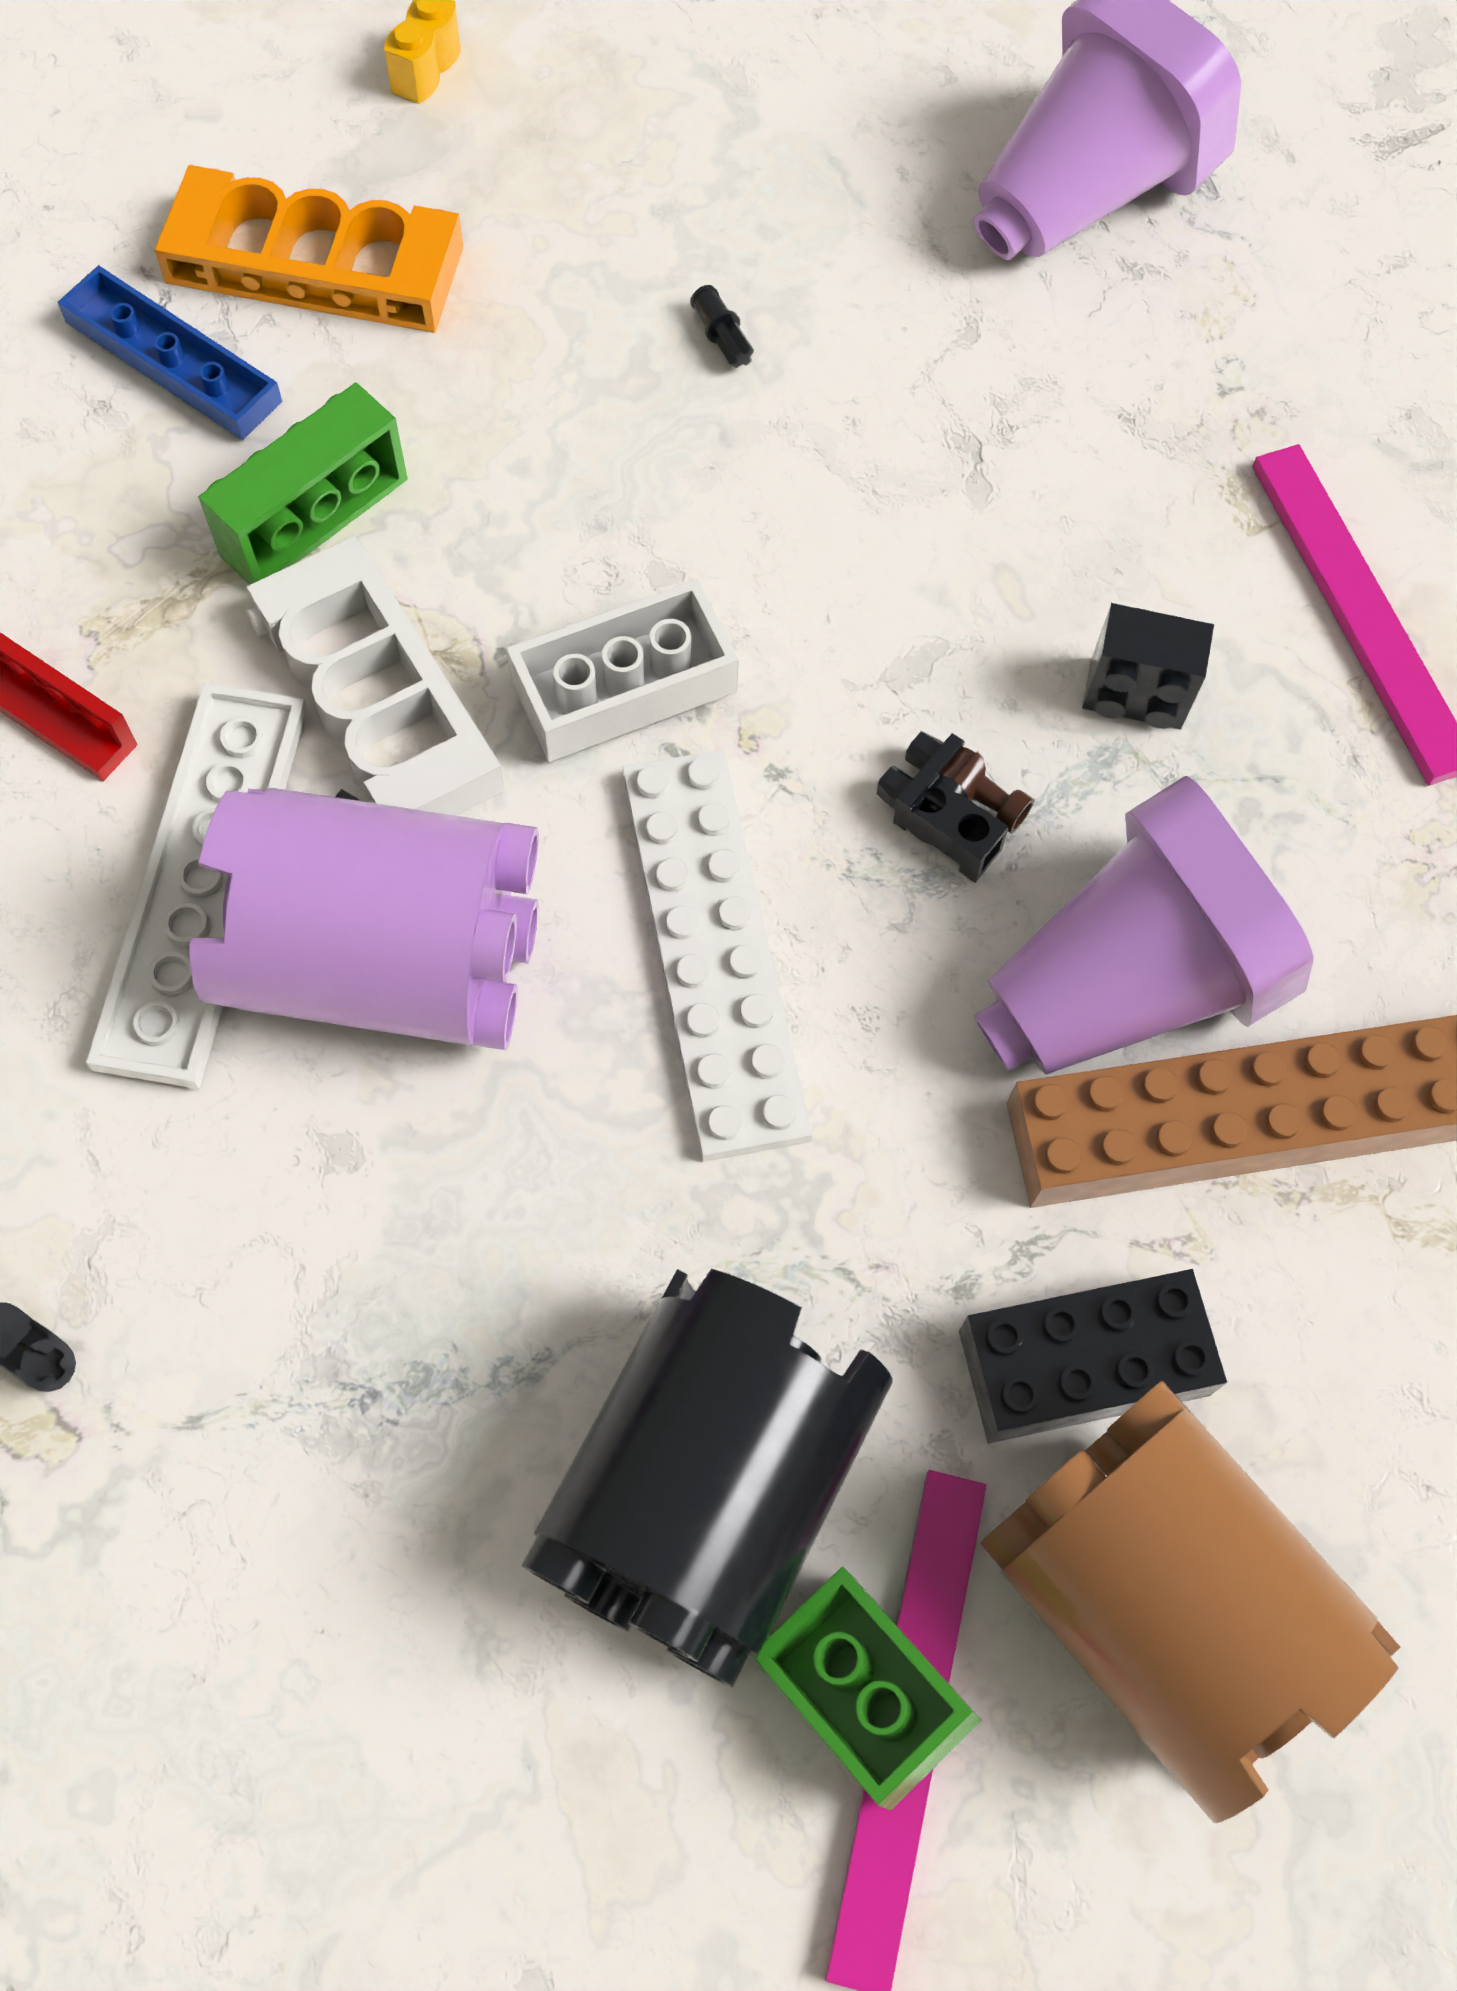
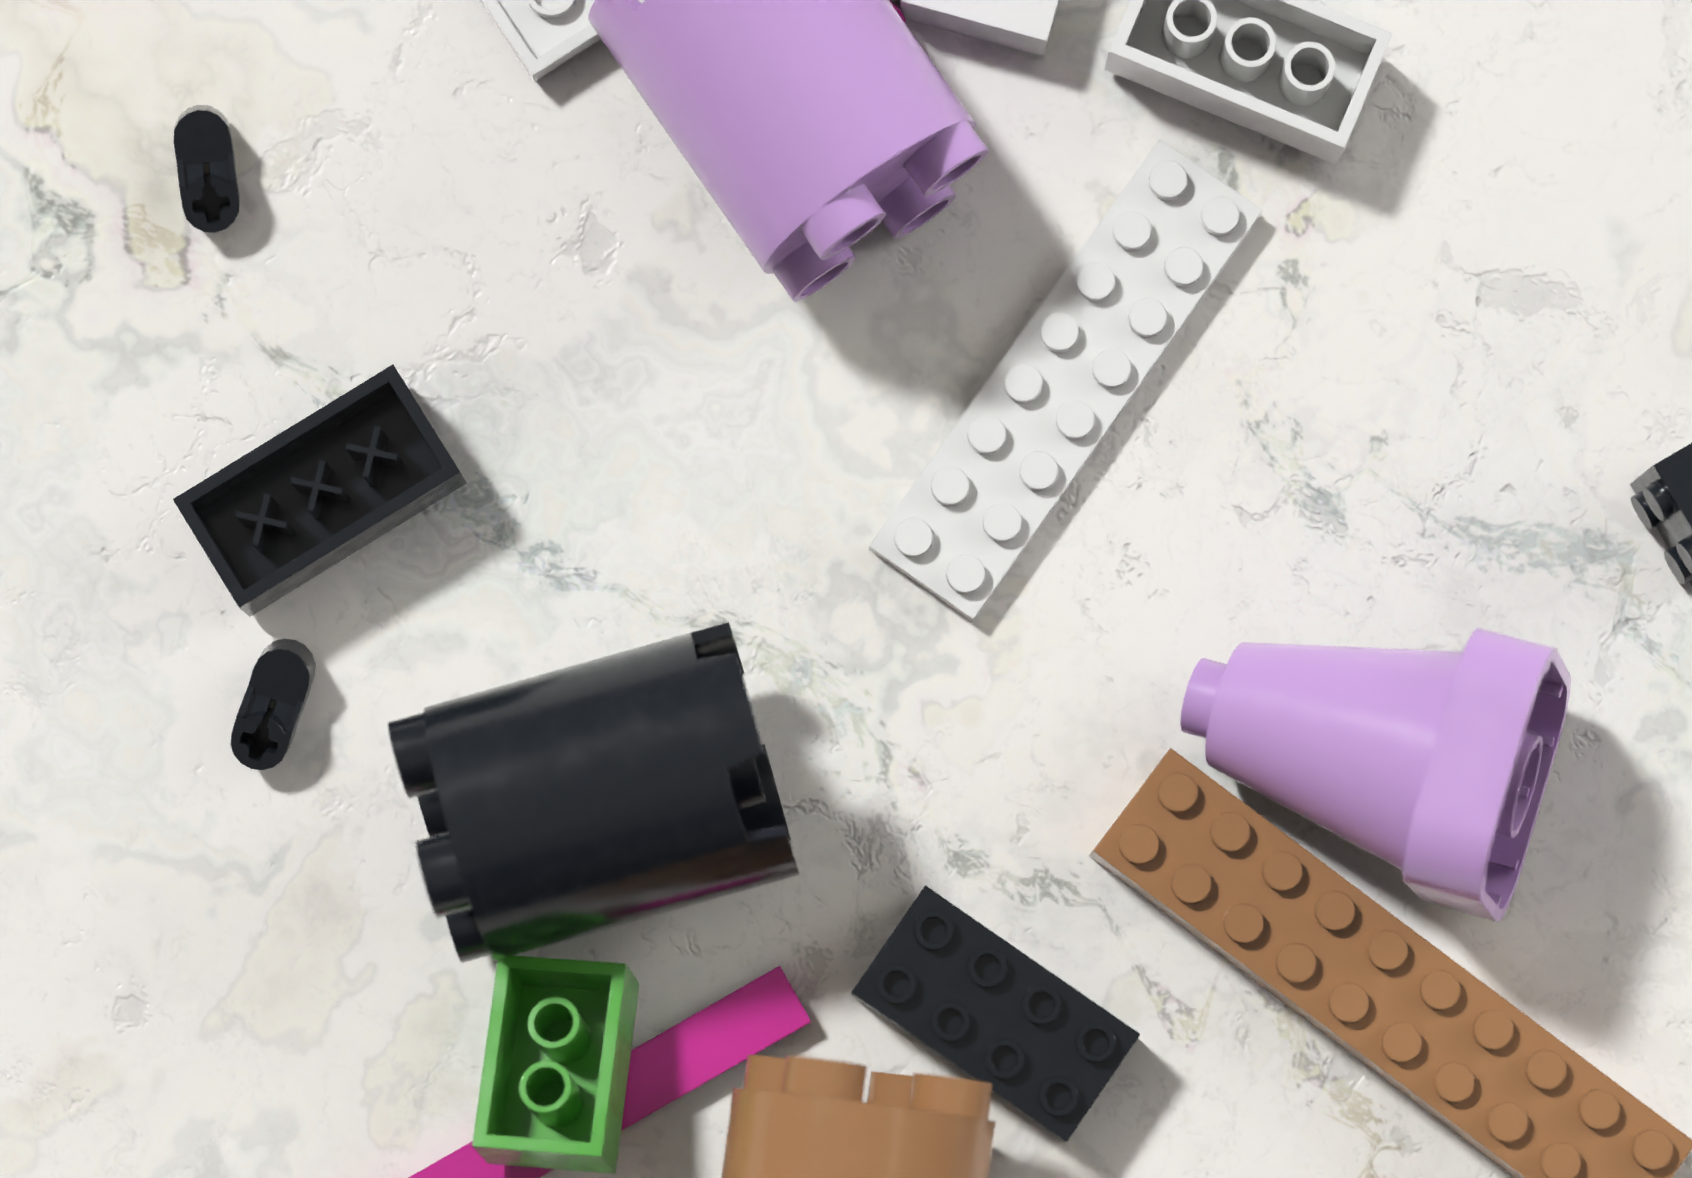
camera: 50 degrees right, 15 degrees up
black hips [876,731,1035,883] -> none
none -> black brick [173,364,467,617]
none -> black piece [230,638,316,770]

